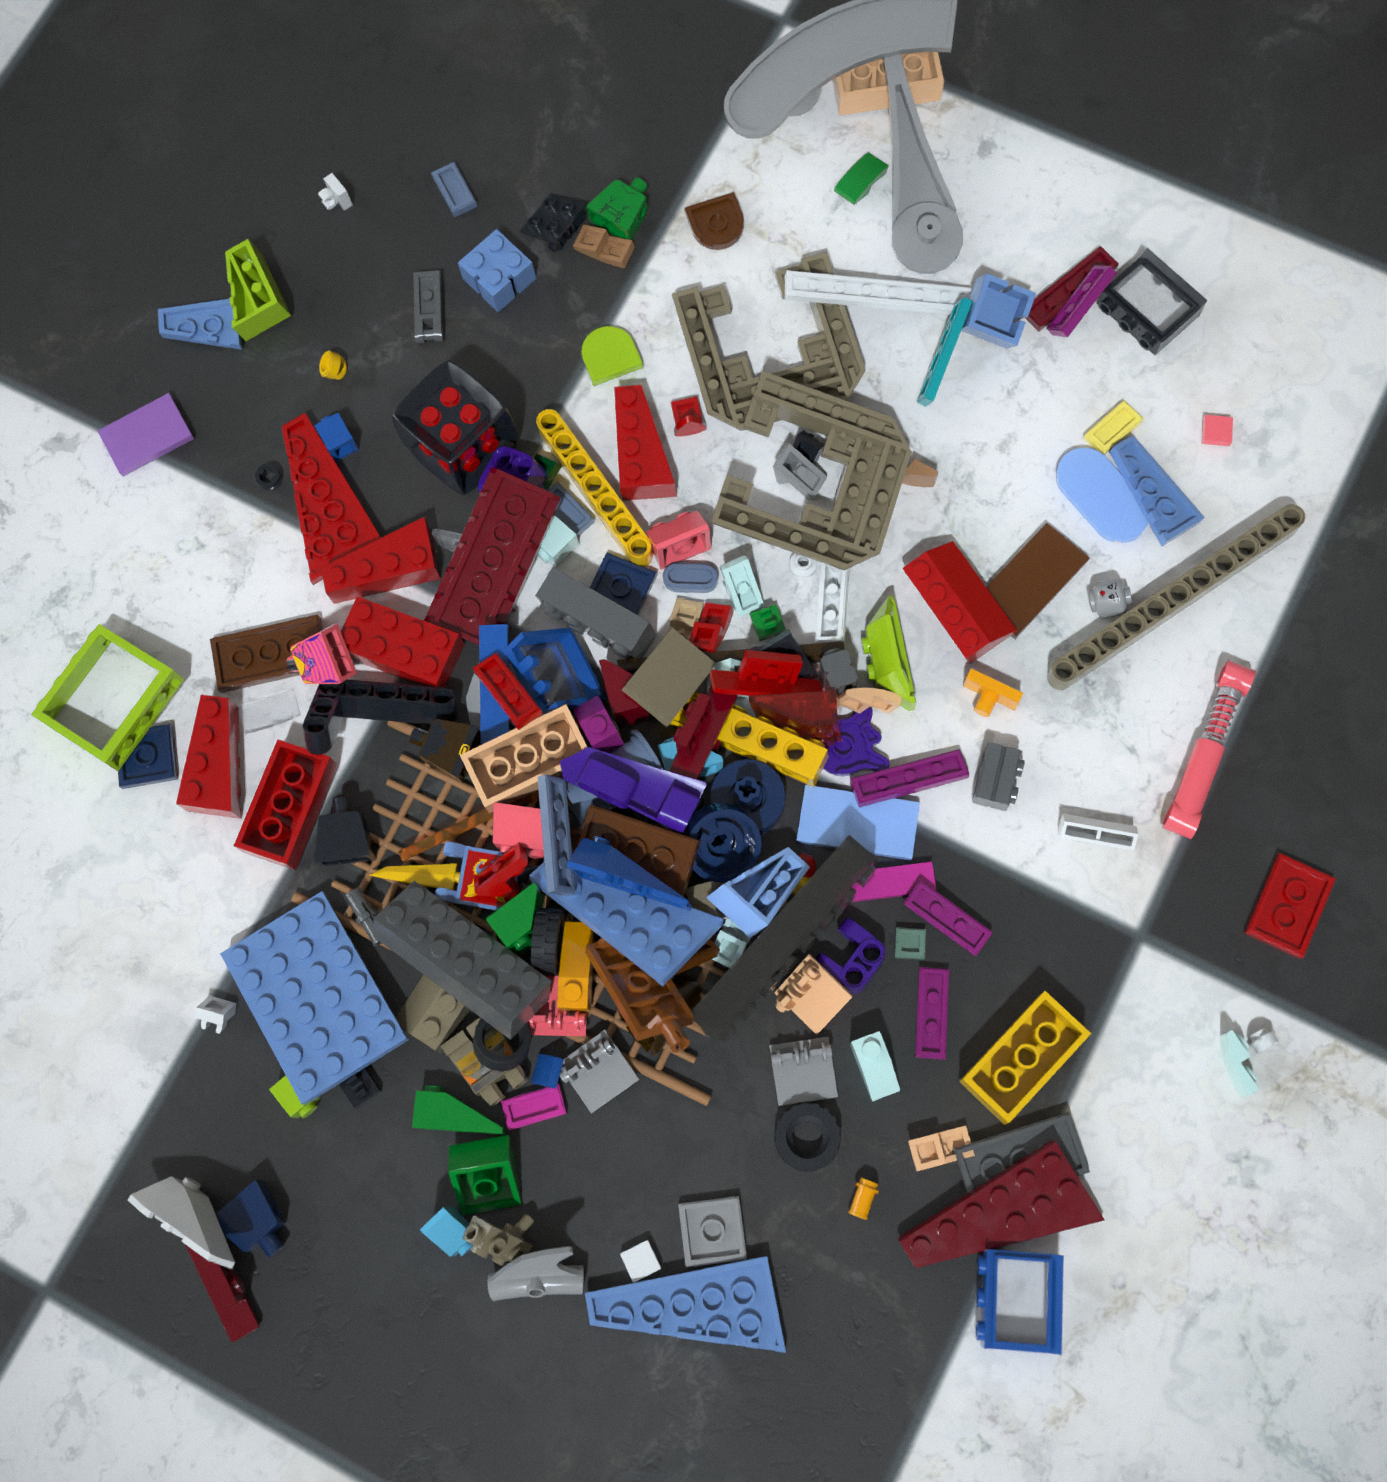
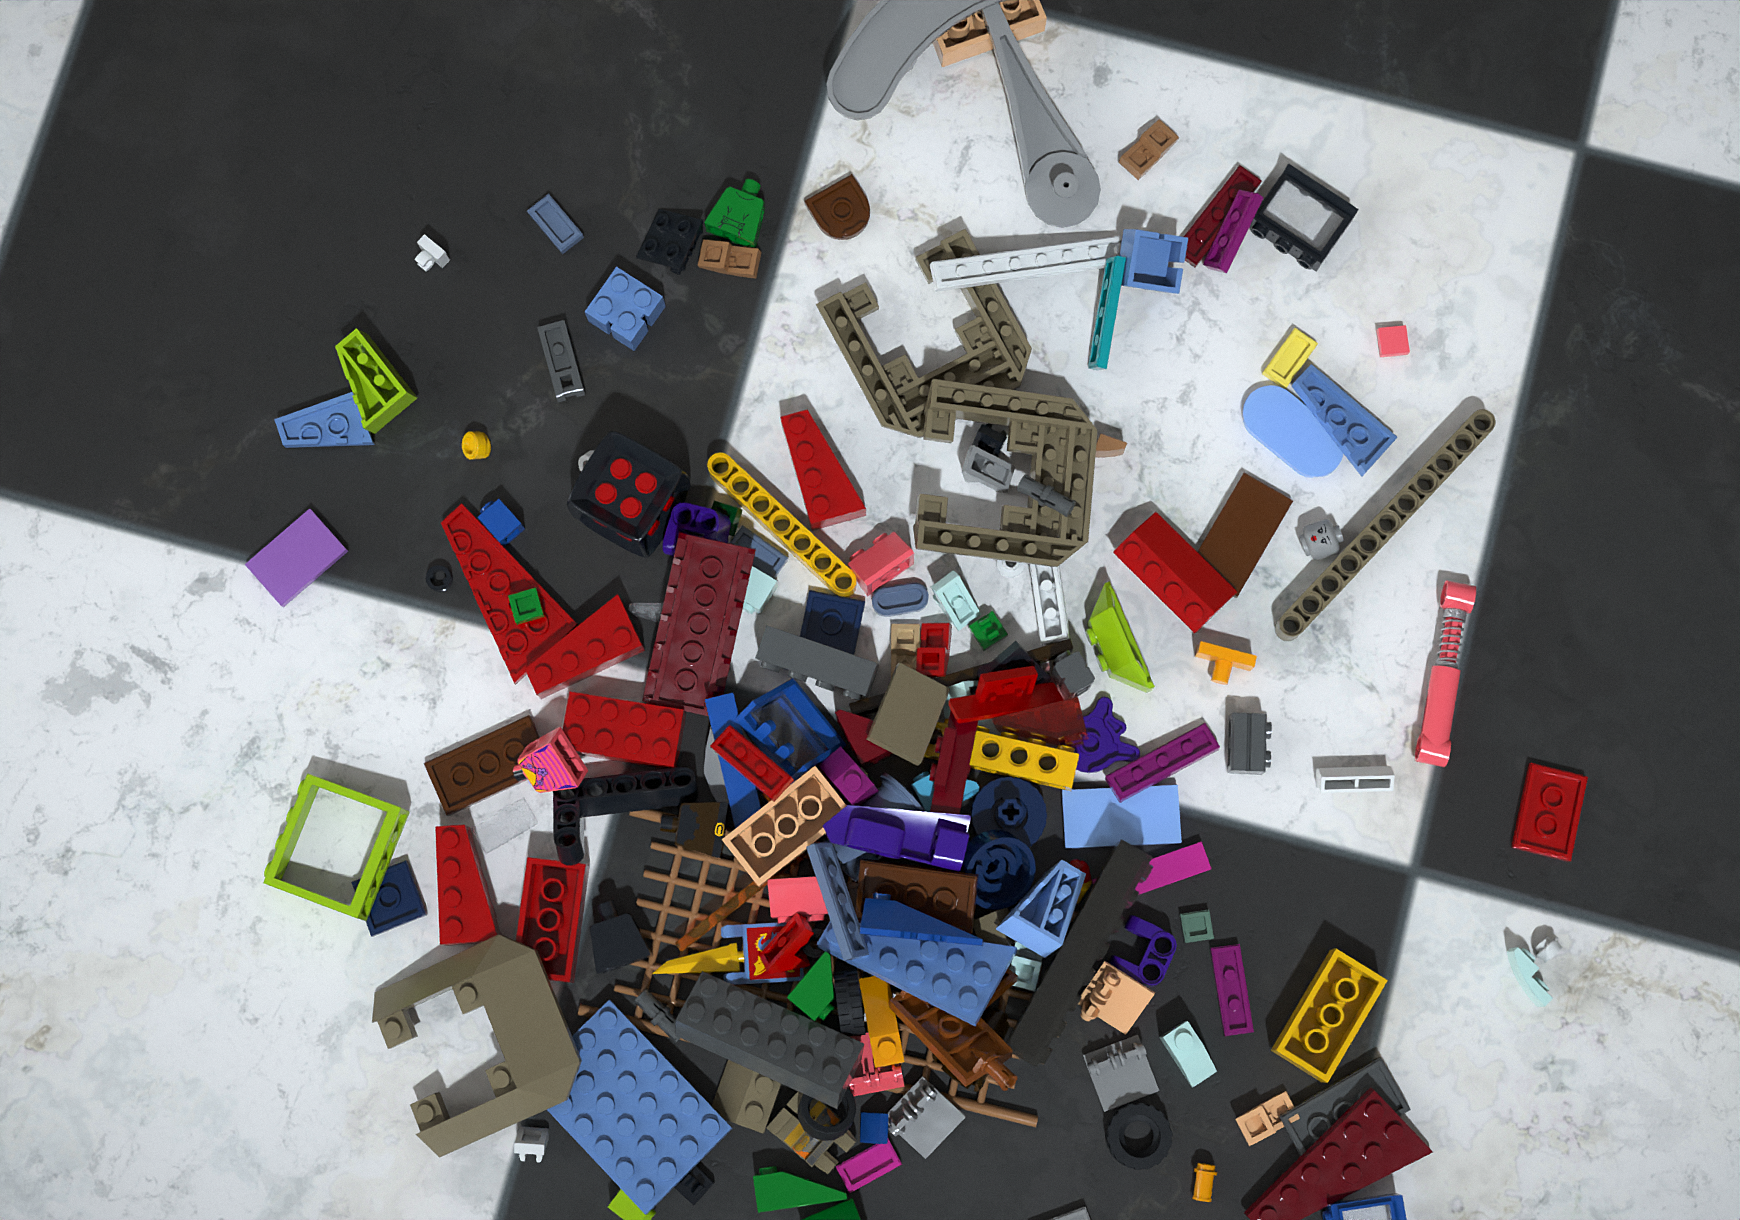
camera: 20 degrees left, 5 degrees up
lime tile [582,326,643,386] -> none
red tile [671,396,707,437] -> none
green slope [834,152,889,205] -> none
light nougat slope [835,688,902,714] -> none
magenta tile [902,880,993,957] -> none
none -> dark tan slope [372,934,582,1158]
none -> green plate [508,588,545,625]
none -> dark grey pin [1017,474,1076,517]
none -> medium nougat slope [1118,119,1179,180]

